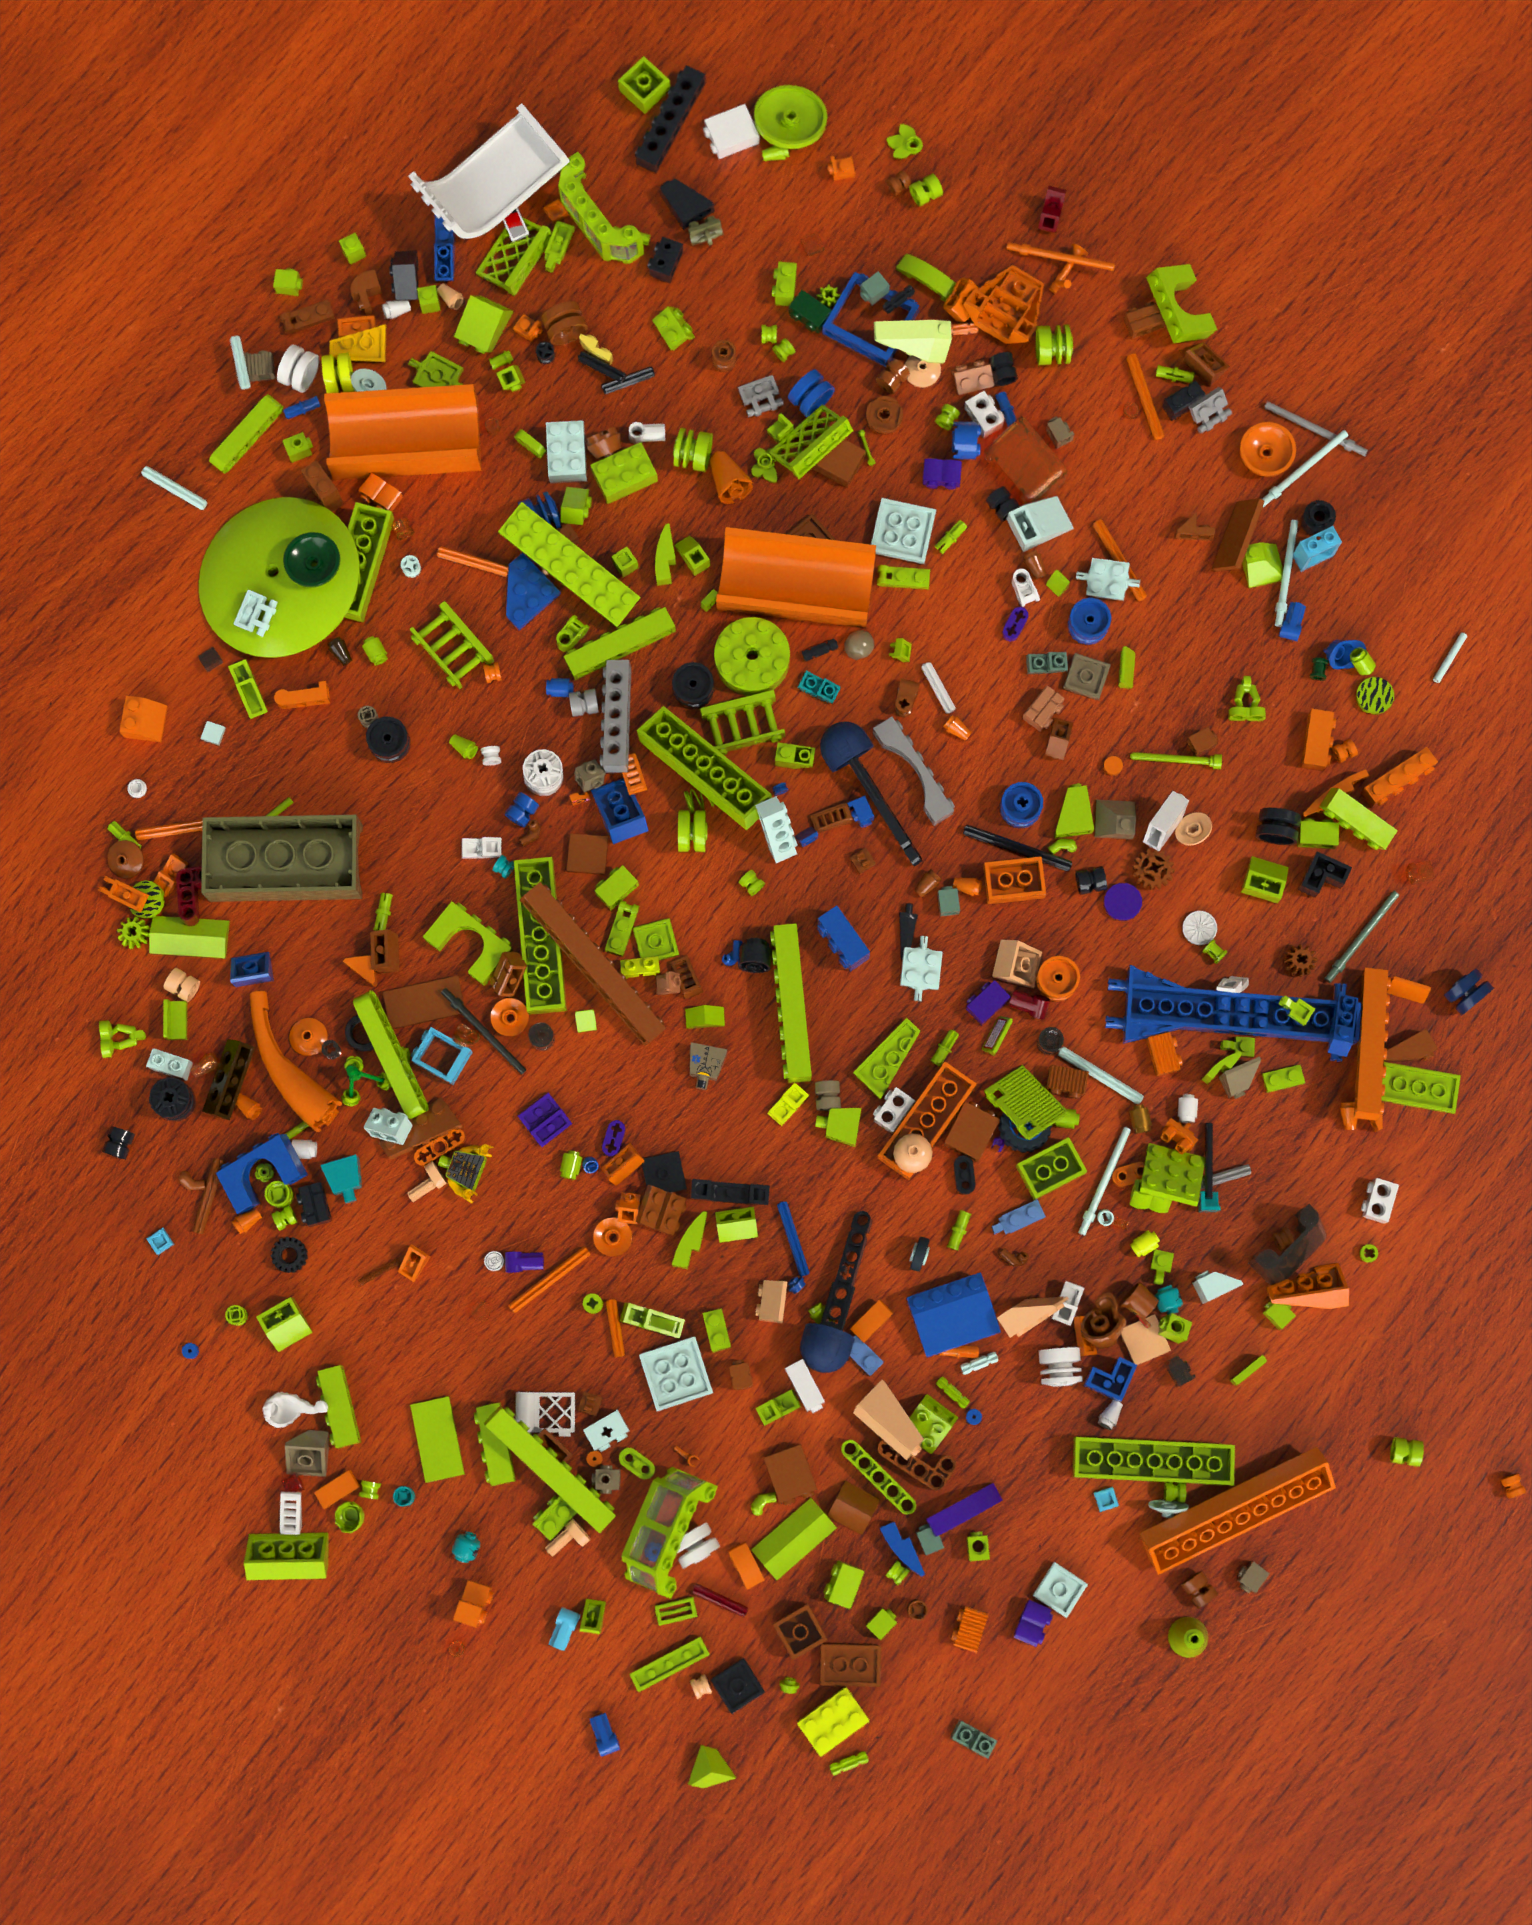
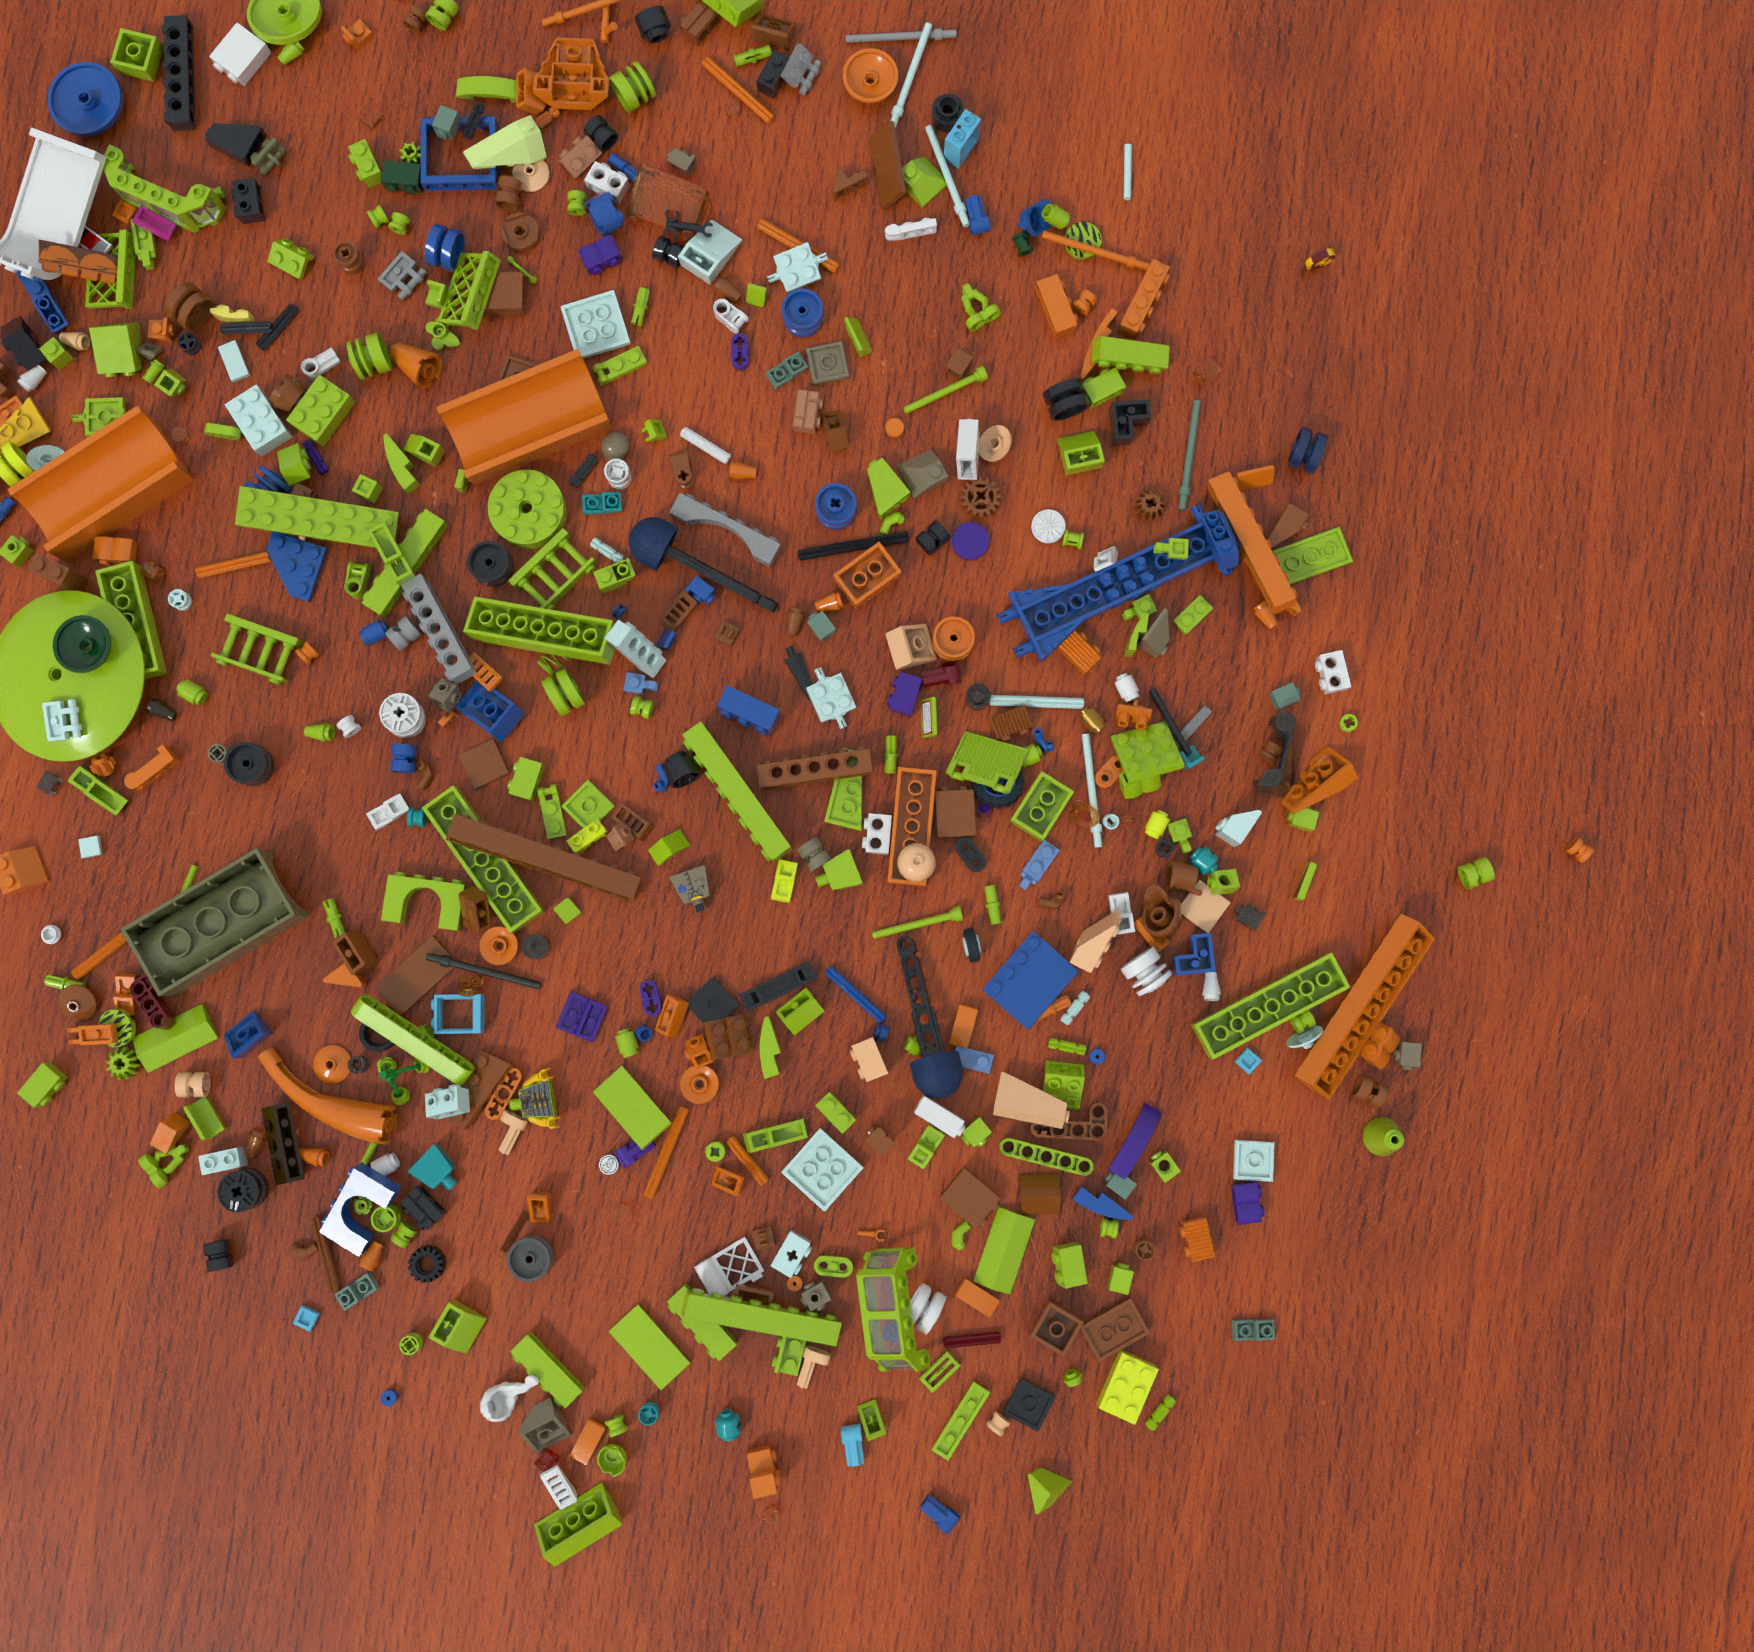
camera: 30 degrees left, 5 degrees up
none -> lime brick [17,1062,68,1108]
none -> orange windscreen [38,239,118,284]
none -> blue dish [47,62,123,137]
none -> orange gear [89,753,116,777]
none -> dark pink tile [132,205,177,242]
none -> dark tan slope [137,343,164,362]
none -> orange slope [150,1112,191,1155]
none -> light aqua tile [218,340,251,383]
none -> dark purple axle [303,440,329,475]
none -> sand green slope [334,1271,381,1311]
none -> lime slope [367,522,415,585]
none -> dark grey wheel [507,1235,554,1282]
none -> light aqua axle [590,537,625,563]
none -> lime tile [593,1066,672,1150]
none -> white wheel [604,459,632,490]
none -> medium blue plate [623,672,658,695]
none -> black piece [634,6,671,44]
none -> black bar [663,210,713,239]
none -> orange slope [711,1166,746,1197]
none -> dark orange brick [757,747,875,791]
none -> lime piece [872,905,963,939]
none -> white hinge [885,218,937,242]
none -> lime brick [961,1116,992,1147]
none -> blue arm [1033,728,1054,753]
none -> orange bar [1041,230,1150,271]
none -> clear orange piece [1068,800,1100,828]
none -> black bush [1155,840,1173,858]
none -> sand green brick [1268,682,1301,711]
none -> orange brick [1361,1023,1400,1070]

